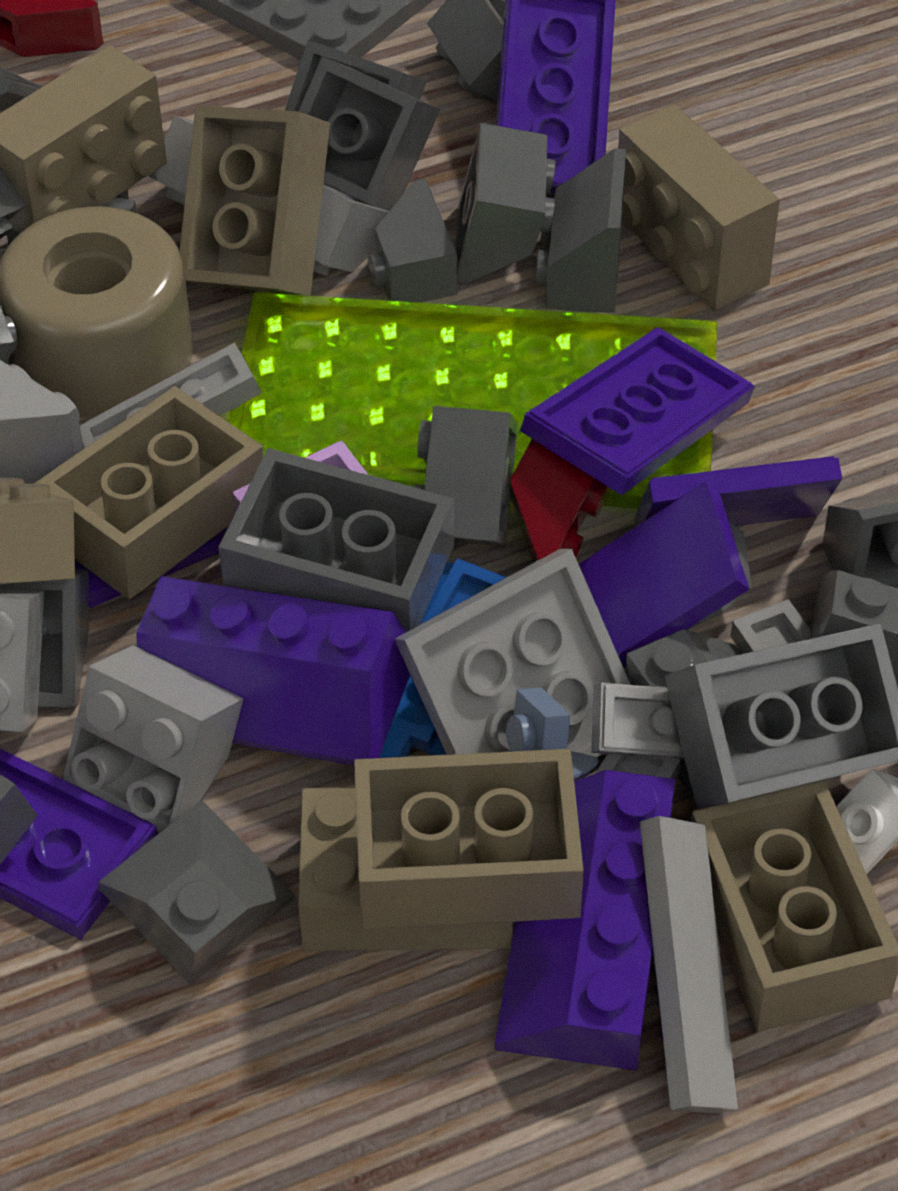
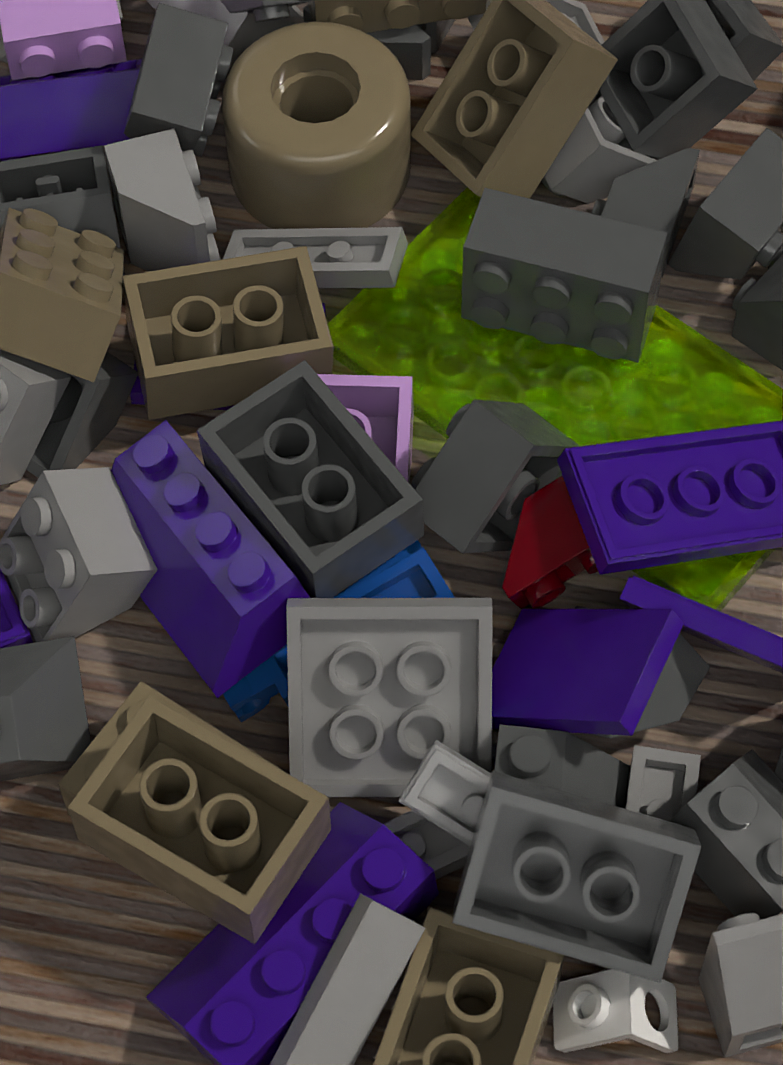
camera: 35 degrees right, 10 degrees up
sand blue plate [506,687,599,781] -> none
none -> dark grey brick [461,188,668,363]

